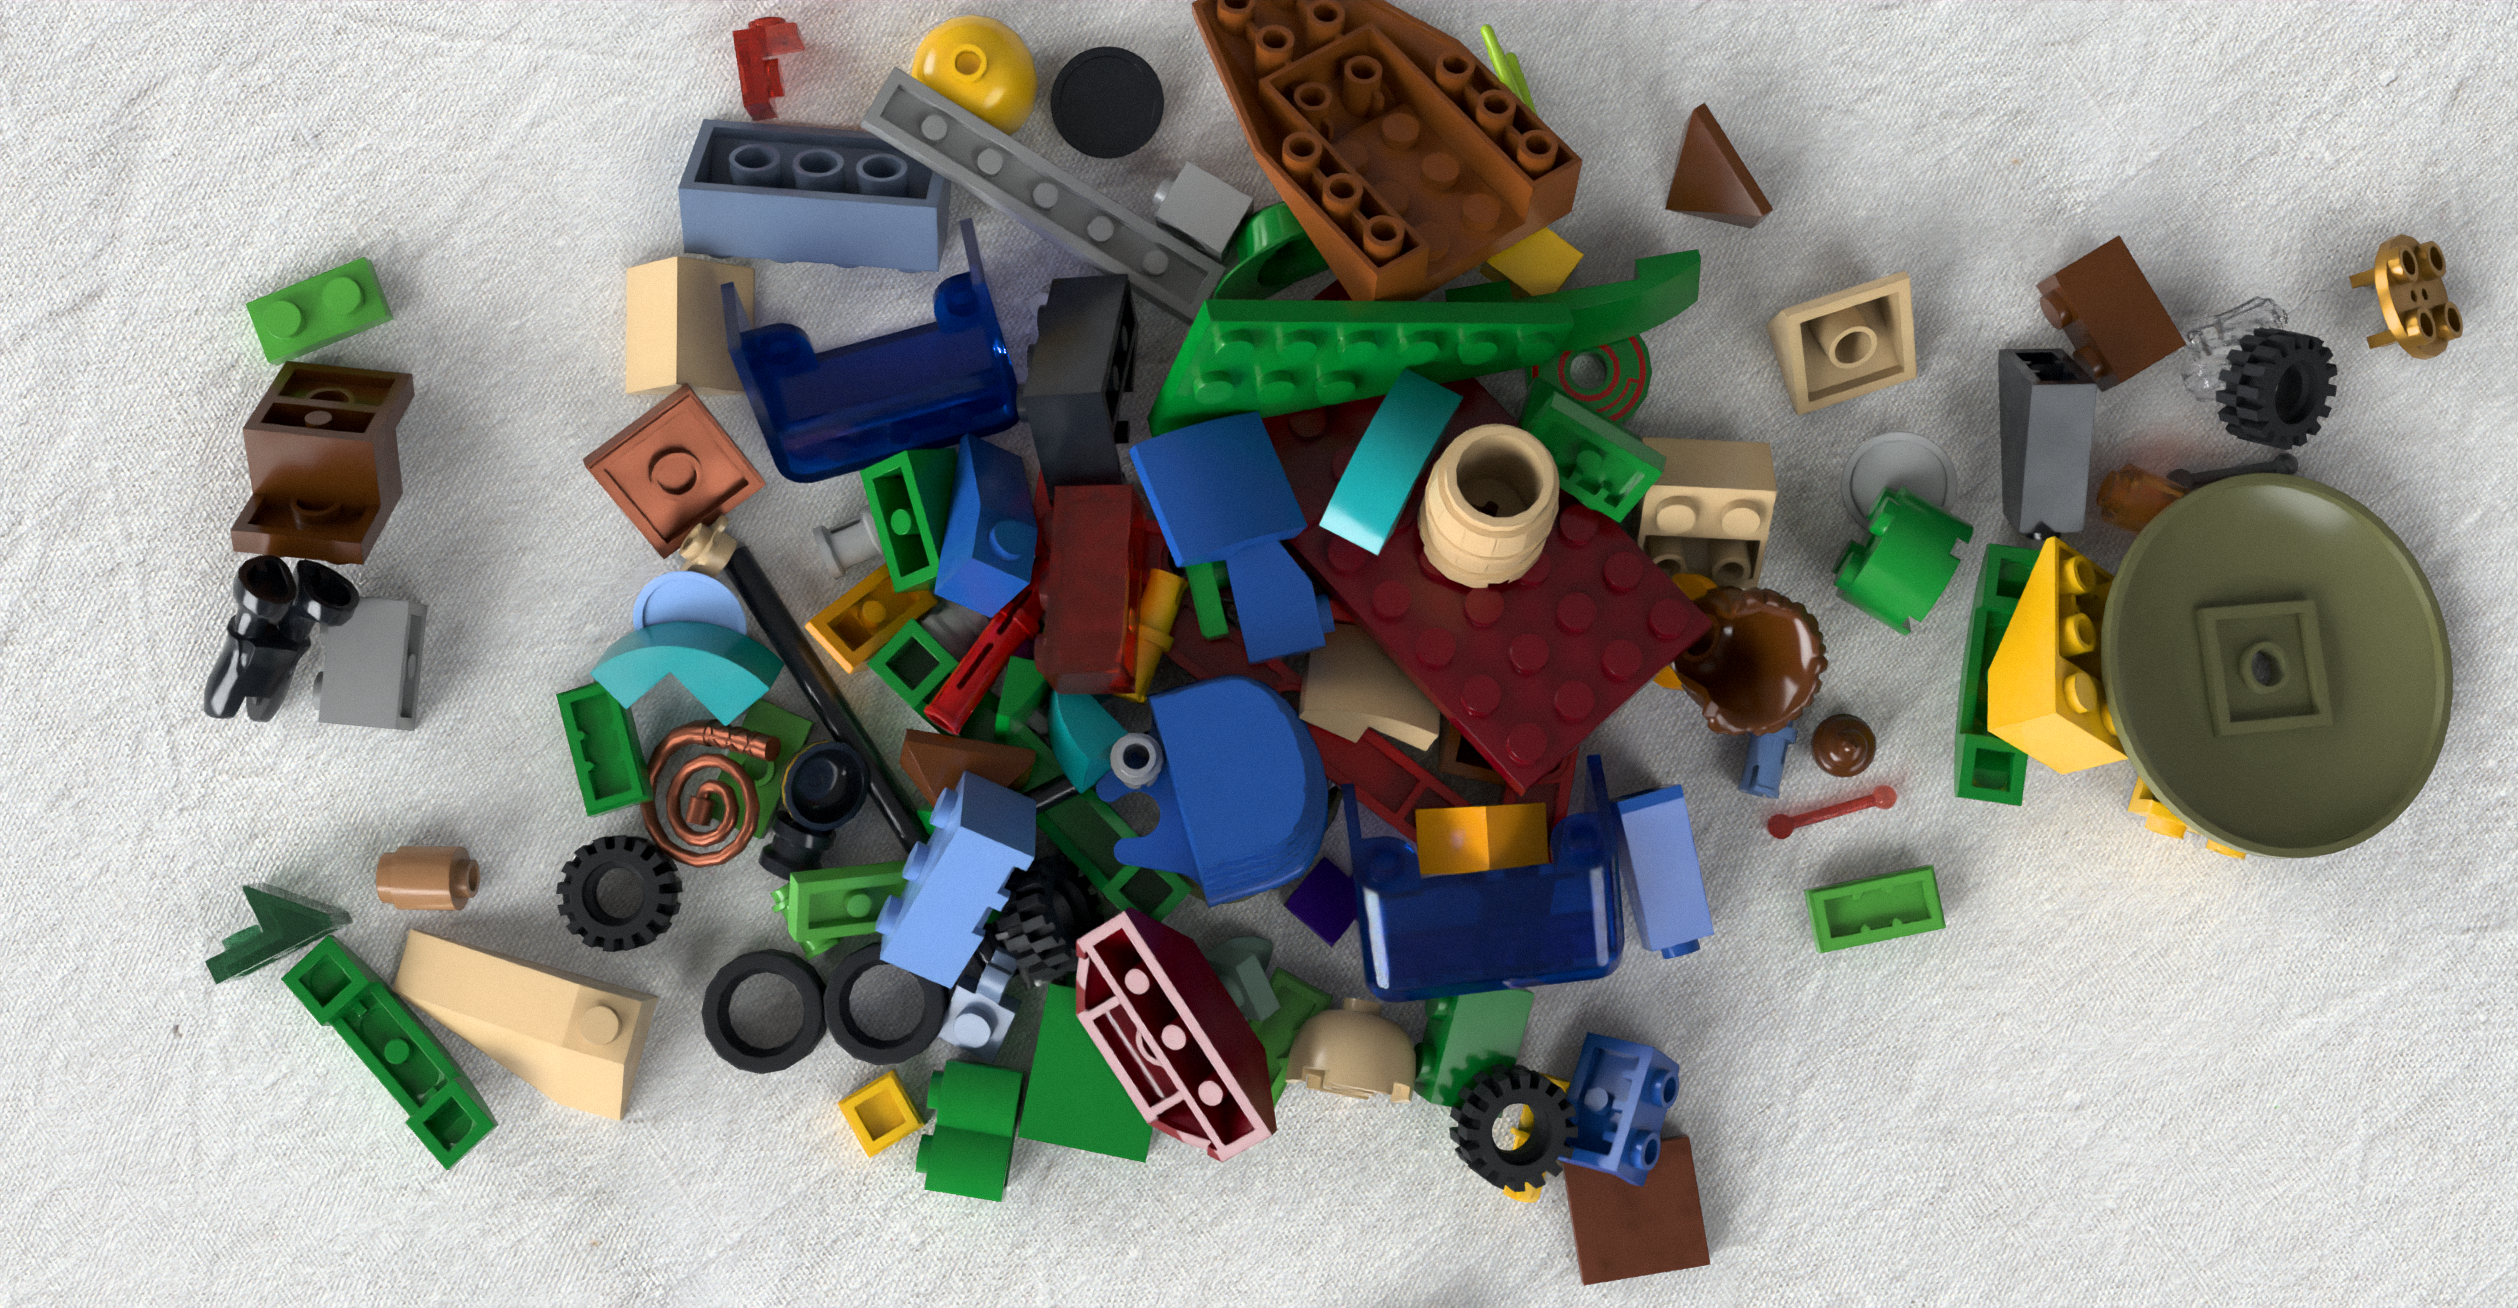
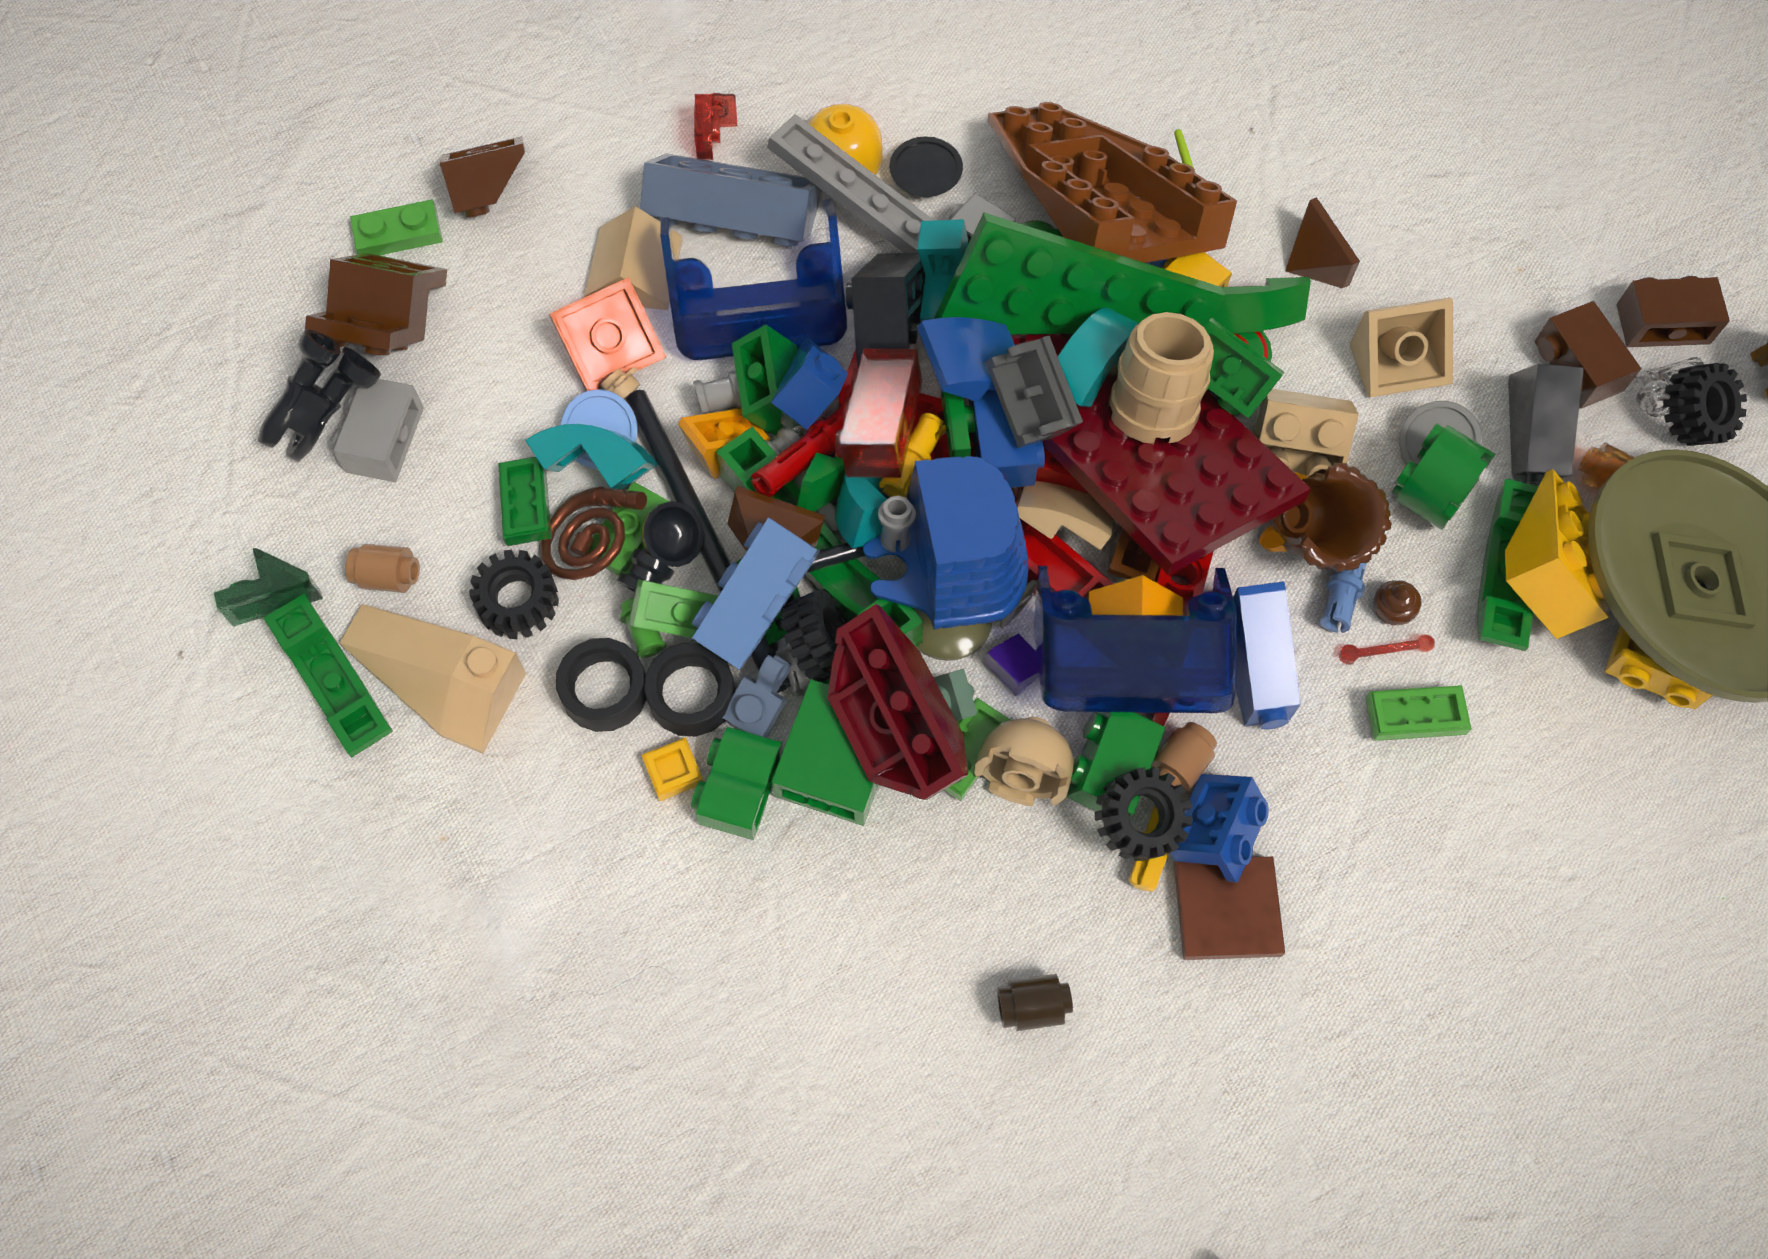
camera: 10 degrees right, 20 degrees down
none -> reddish brown slope [440,136,525,217]
none -> teal brick [917,219,969,321]
none -> dark grey hinge [985,336,1083,448]
none -> medium nougat brick [1151,722,1217,793]
none -> reddish brown brick [1616,276,1730,347]

